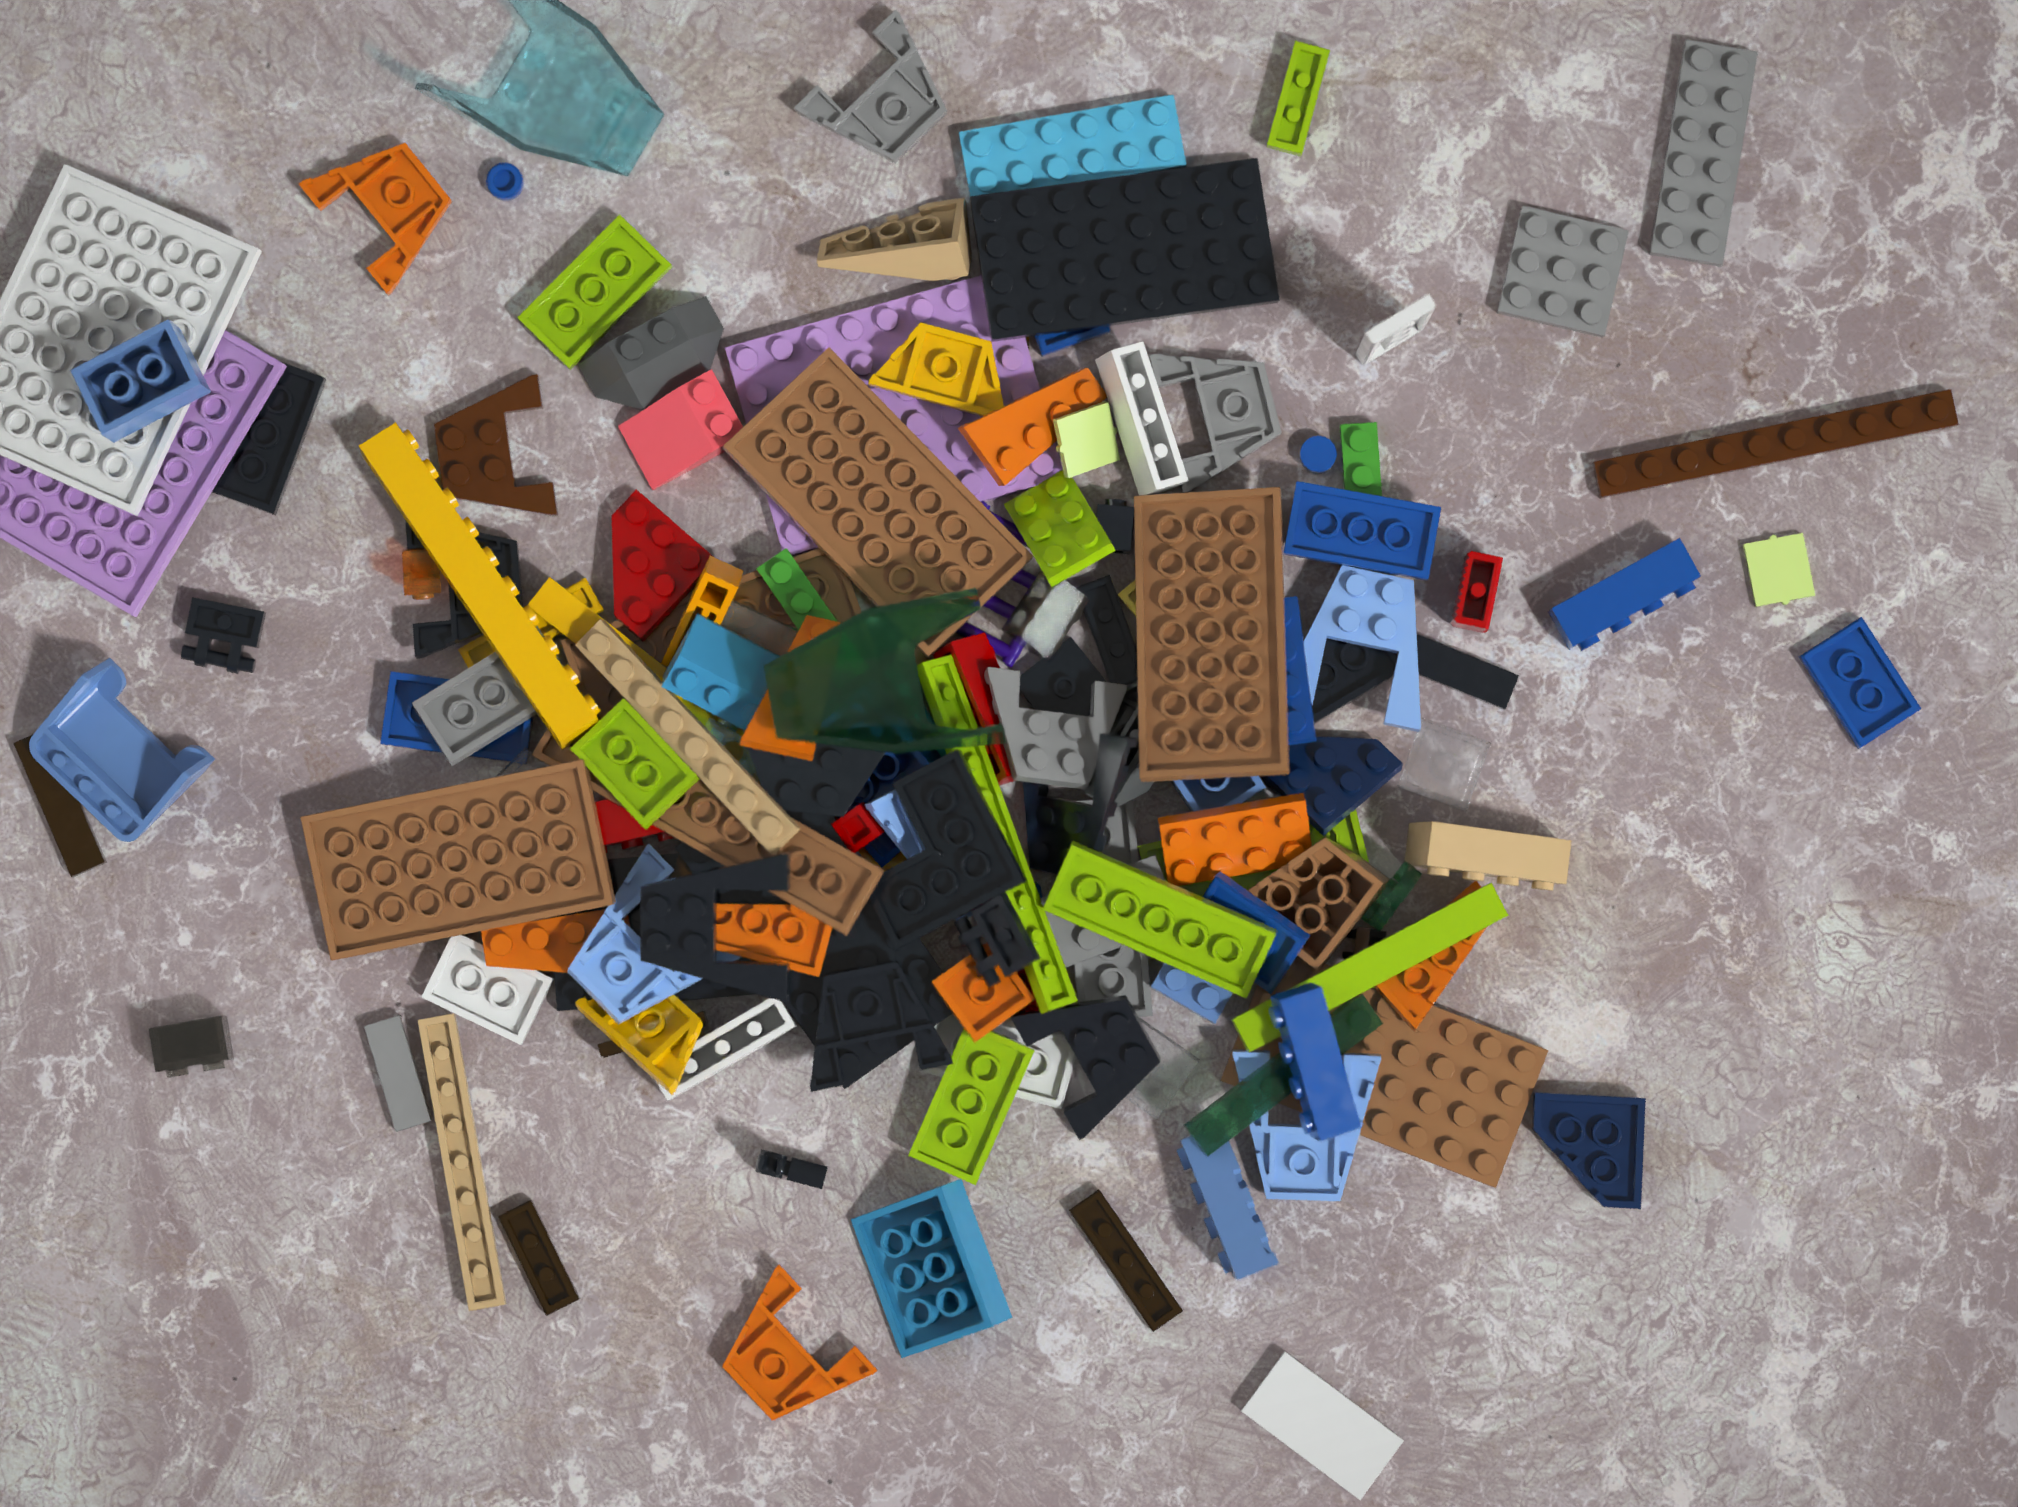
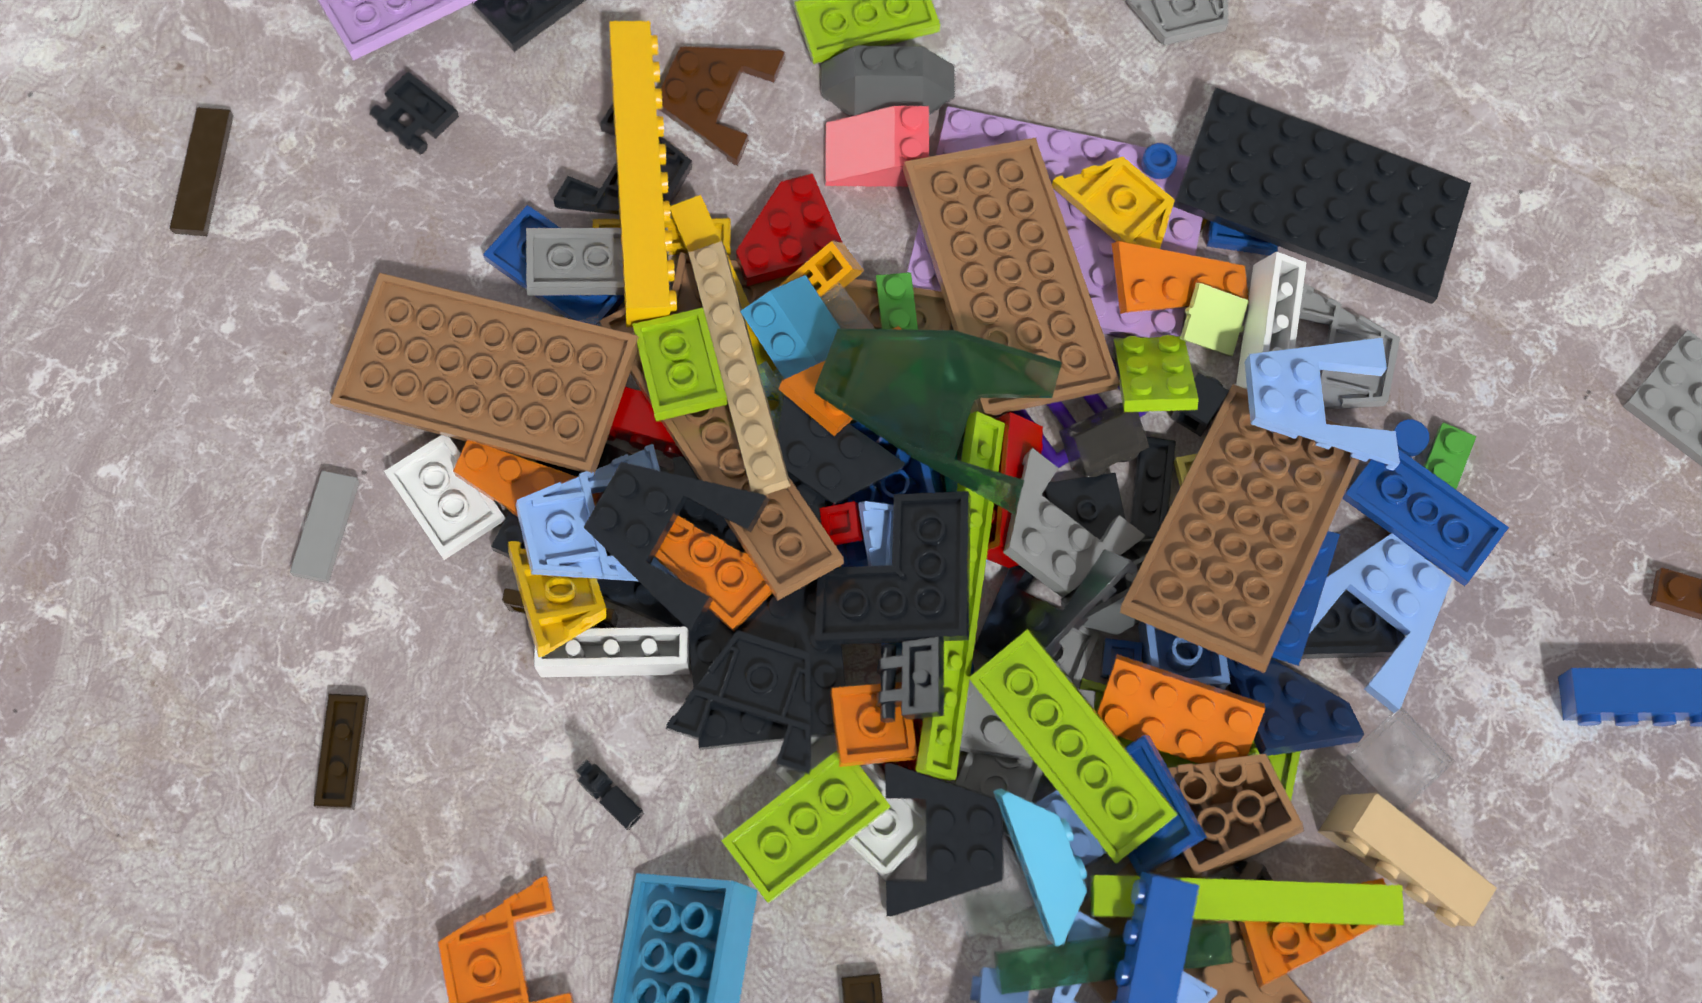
camera: 25 degrees right, 15 degrees down
medium blue windscreen [29,658,215,842] -> none
clear smoke brick [148,1016,234,1078] -> none
clear orange bracket [402,548,441,600] -> none
tan plate [418,1013,507,1311] -> none
tan wedge [817,198,972,281] -> none
medium azure plate [959,94,1186,196] -> none
lime plate [1266,41,1330,157] -> none
white tile [1356,294,1436,365] -> none
clear green plate [1361,860,1422,931] -> none
black tile [1417,634,1519,710] -> none
red brick [1450,551,1503,633] -> none
none -> medium azure wedge [993,788,1087,947]
none -> blue plate [1100,638,1142,679]
none -> blue tile [1141,143,1177,179]
none -> light blue wing [1245,338,1400,470]

